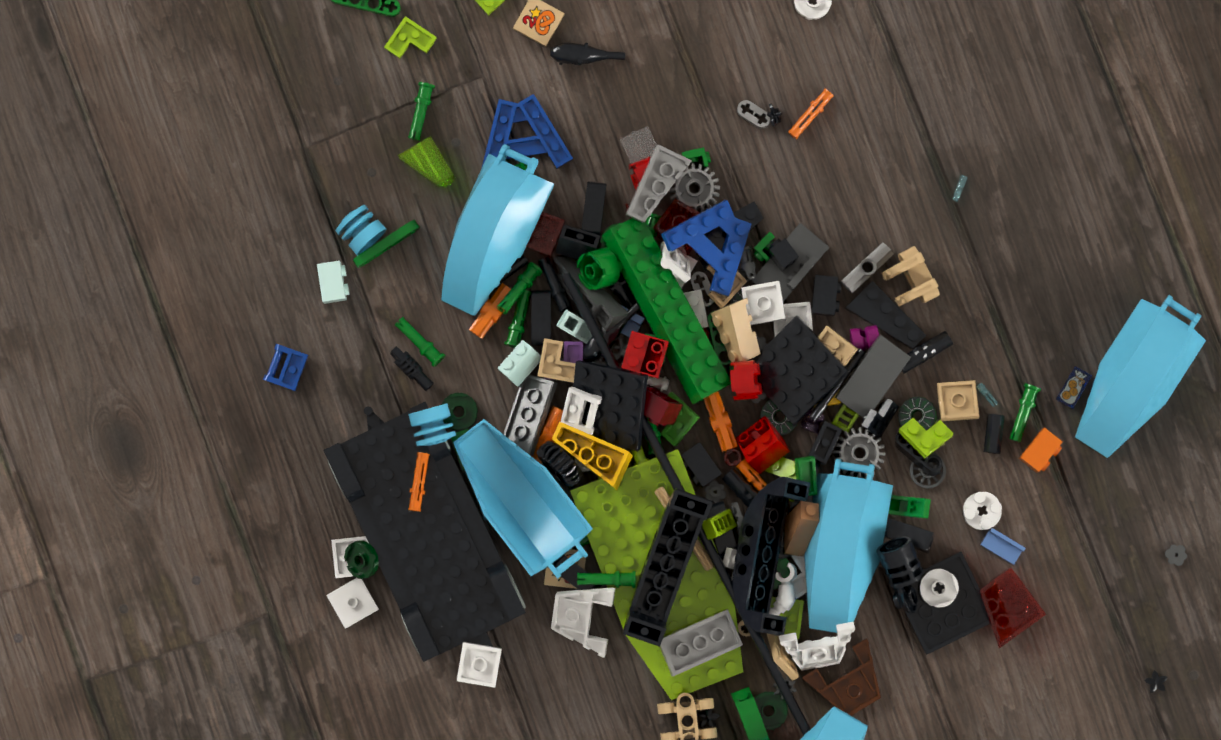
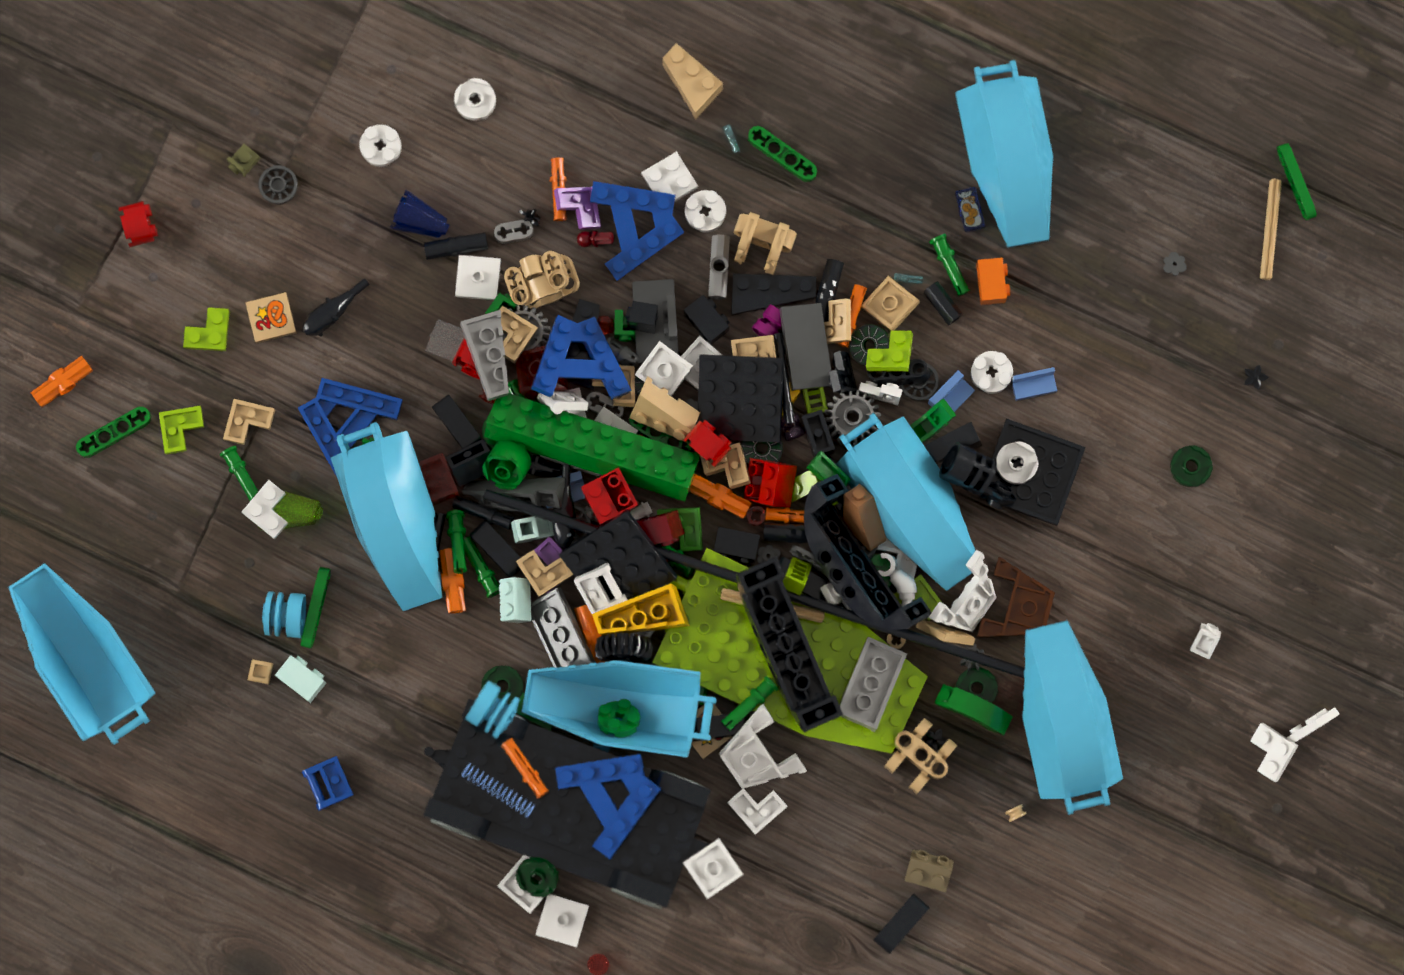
camera: 45 degrees left, 5 degrees down
black hinge [390,346,434,391] -> none
green pin [395,317,445,367] -> none
clear red wedge [980,566,1046,648] -> none
none -> medium azure windscreen [8,563,155,745]
none -> tan plate [223,399,275,445]
none -> white plate [242,480,288,539]
none -> tan tile [248,659,273,685]
none -> clear blue cone [389,190,450,238]
none -> black axle [424,232,488,260]
none -> white plate [455,255,501,300]
none -> light blue piece [462,763,535,818]
none -> tan plate [500,306,538,363]
none -> tan piece [504,251,580,309]
none -> medium lavender plate [554,187,601,230]
none -> blue plate [555,754,661,859]
none -> dark red axle [577,230,614,248]
none -> clear red plate [588,954,609,975]
none -> blue plate [590,181,684,281]
none -> clear red plate [597,316,615,335]
none -> green plate [597,699,640,738]
none -> white plate [641,151,698,201]
none -> tan wedge [663,43,723,120]
none -> white plate [685,190,726,233]
none -> tan plate [700,442,751,489]
none -> white plate [727,788,788,835]
none -> green beam [748,126,817,182]
none -> tan plate [824,298,851,344]
none -> orange pin [835,284,867,348]
none -> white plate [859,381,902,406]
none -> medium blue panel [928,370,975,412]
none -> dark green tile [1170,445,1213,487]

